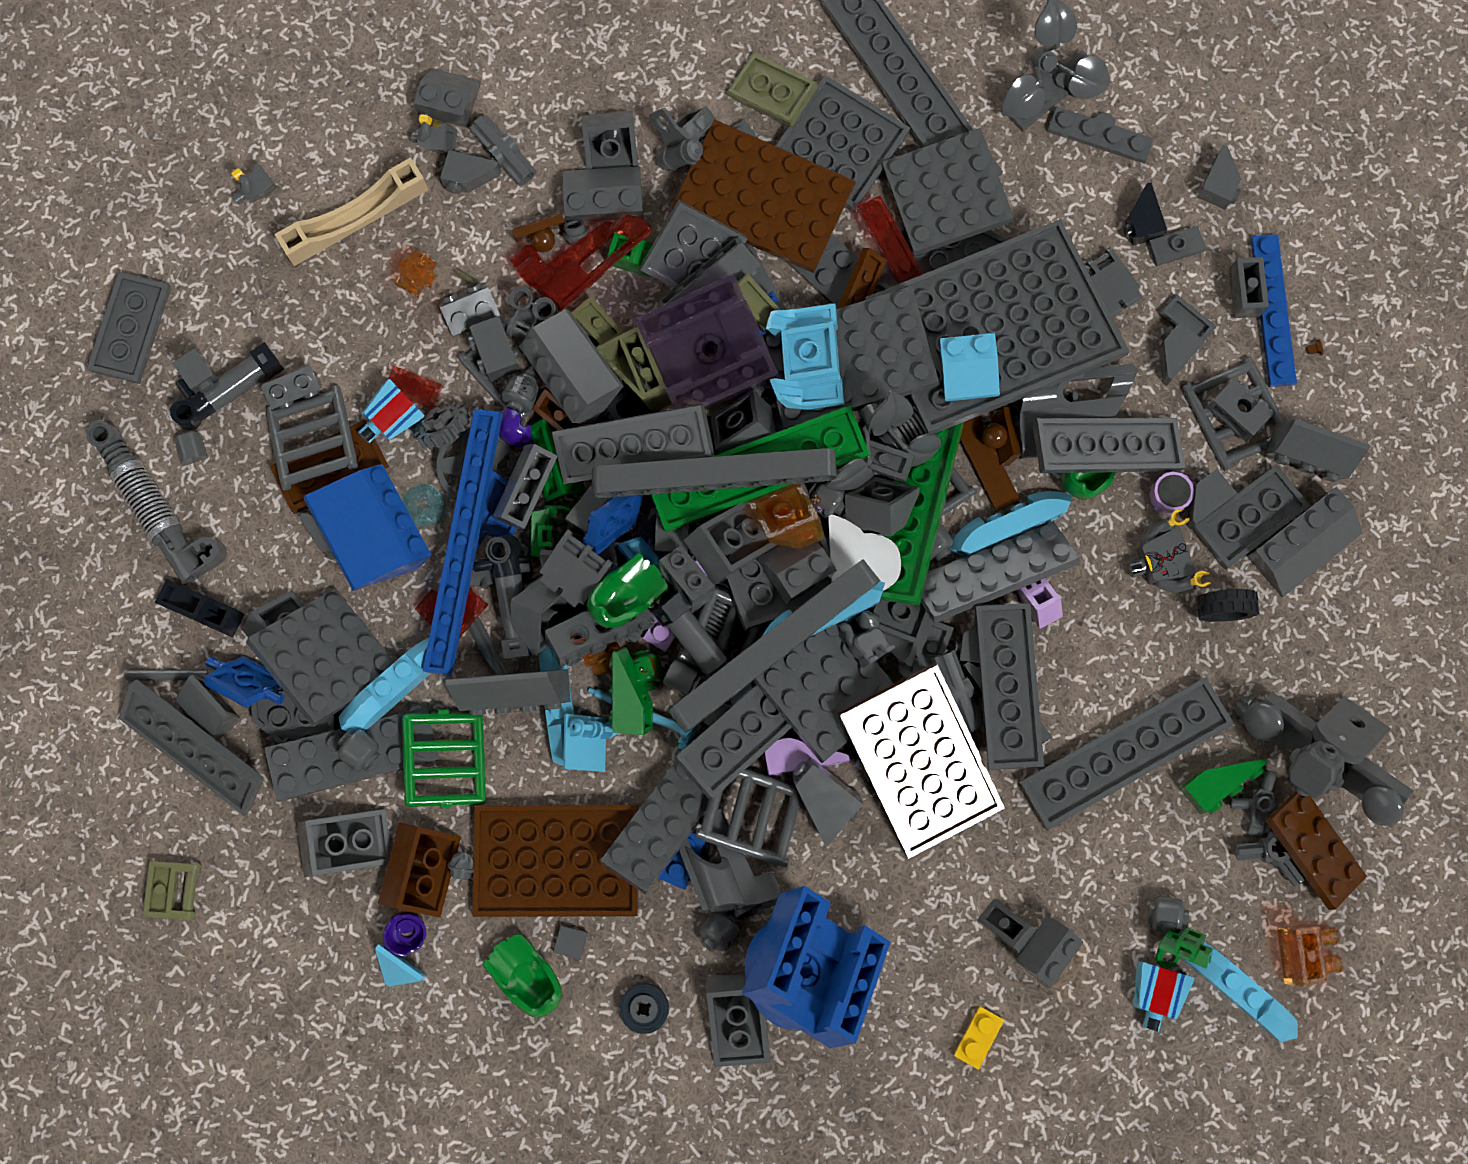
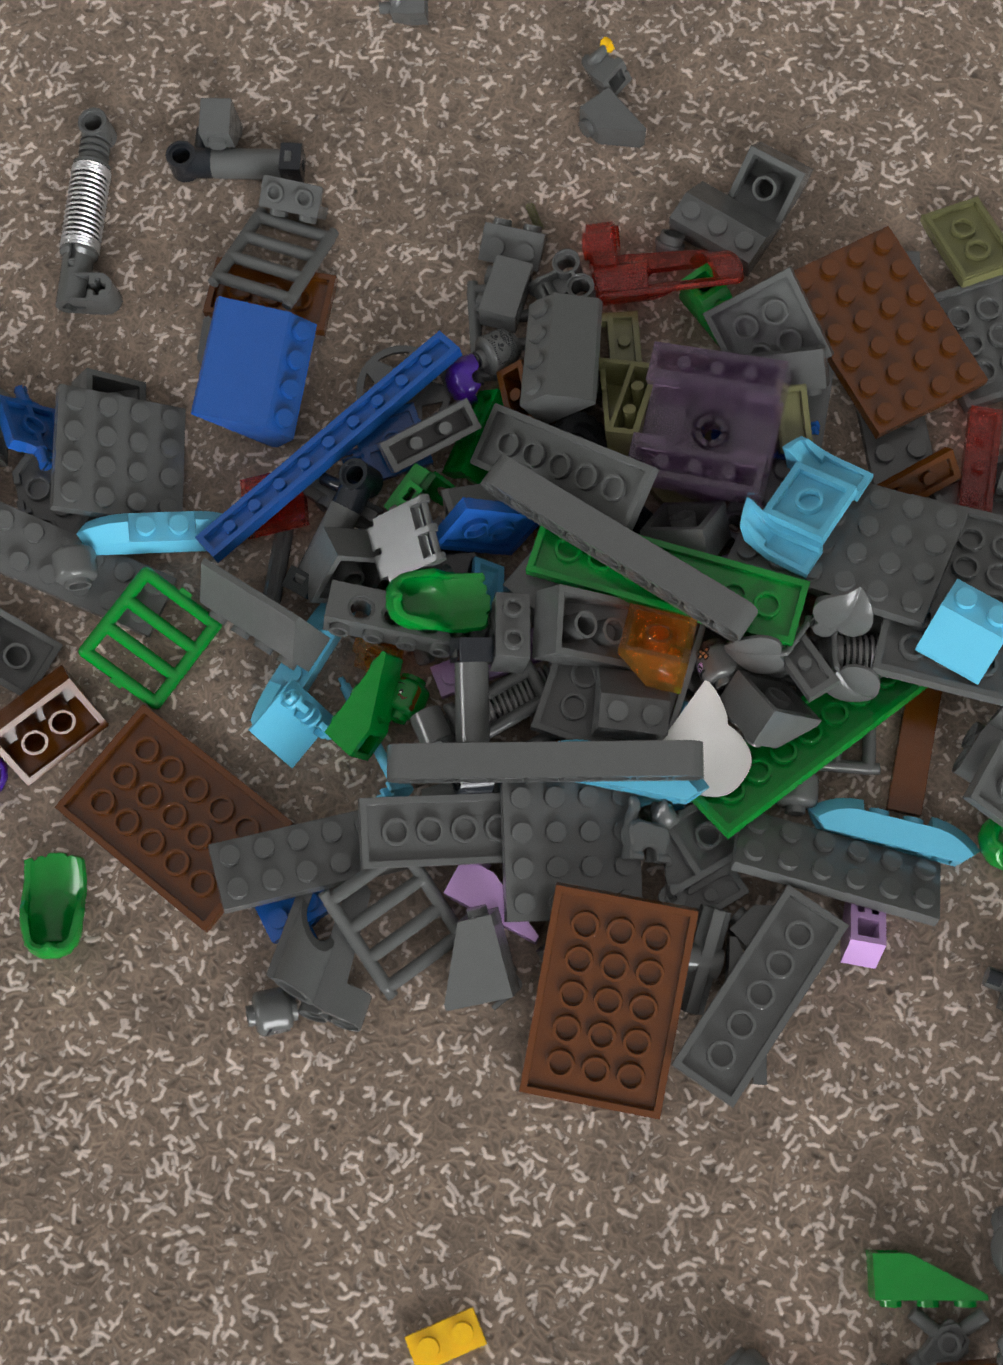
camera: 45 degrees right, 5 degrees down
dark grey plate [87,272,171,384] -> none
black slope [155,579,245,638] -> none
dark grey brick [174,431,209,466] -> none
tan arch [274,157,428,266] -> none
torso [358,379,425,443] -> none
clear red plate [388,366,443,410] -> none
clear orange brick [395,250,438,298] -> none
clear light blue gear [403,484,445,527] -> none
dark grey slope [414,68,481,128] -> none
dark grey gear [414,402,470,450] -> none
dark grey plate [448,852,474,880] -> none
dark grey piece [470,115,536,186] -> none
reddish brown tile [512,213,565,253] -> none
dark grey tile [553,925,588,960] -> none
black wheel [619,983,669,1034] -> none
dark grey piece [649,106,715,171] -> none
dark grey slope [706,973,770,1067] -> none
blue piece [742,885,891,1048] -> none
dark grey slope [978,900,1036,955] -> none
reddish brown tile [982,407,1022,466] -> none
dark grey slope [1015,916,1084,988] -> none
dark grey plate [1019,677,1234,830] -> none

